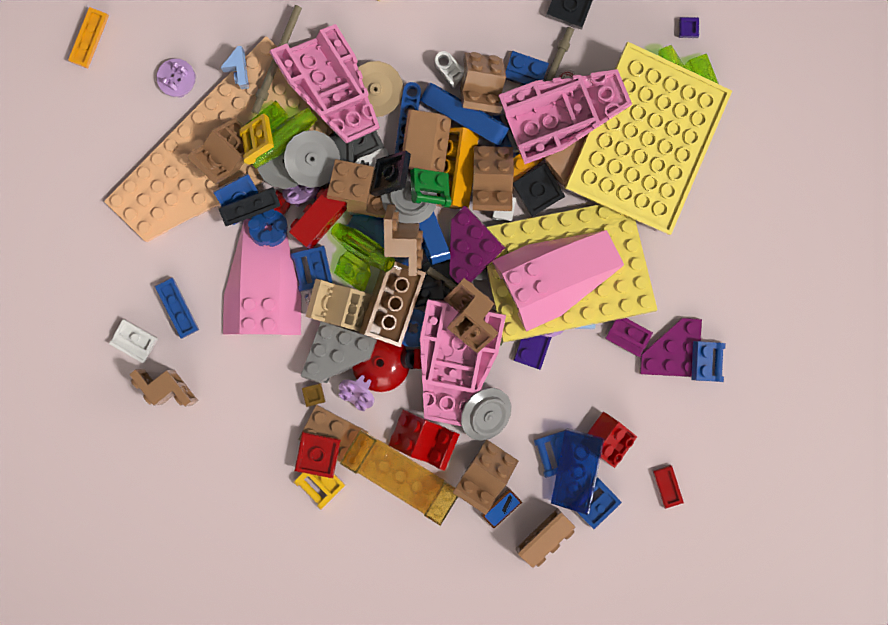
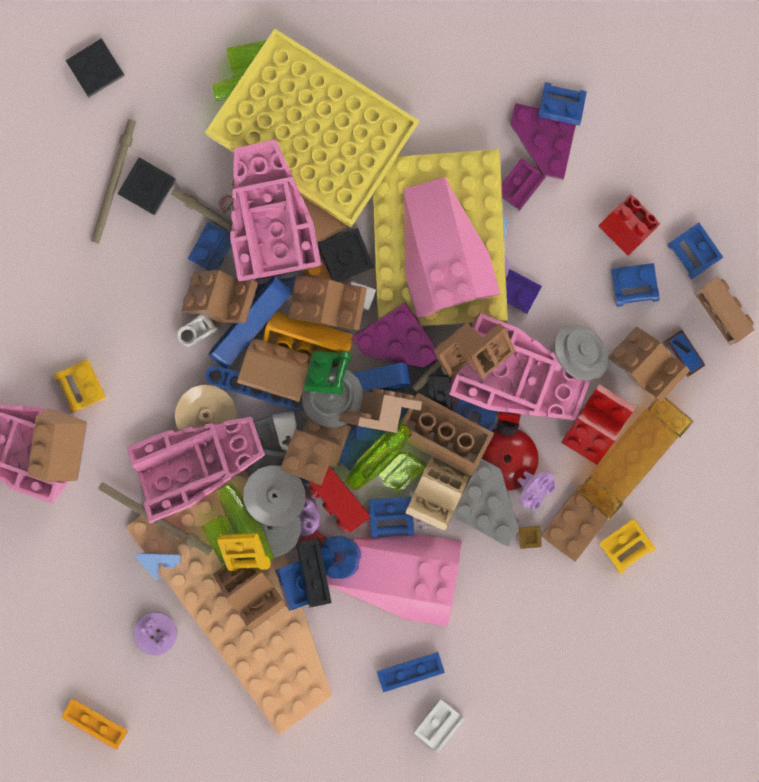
camera: 75 degrees left, 0 degrees up
medium nougat bracket [129,369,199,407] -> none
red tile [294,432,341,479] -> none
black plate [370,150,411,197] -> none
clear blue tile [551,428,604,515] -> none
red tile [653,465,684,509] -> none
dark purple tile [679,17,699,38] -> none

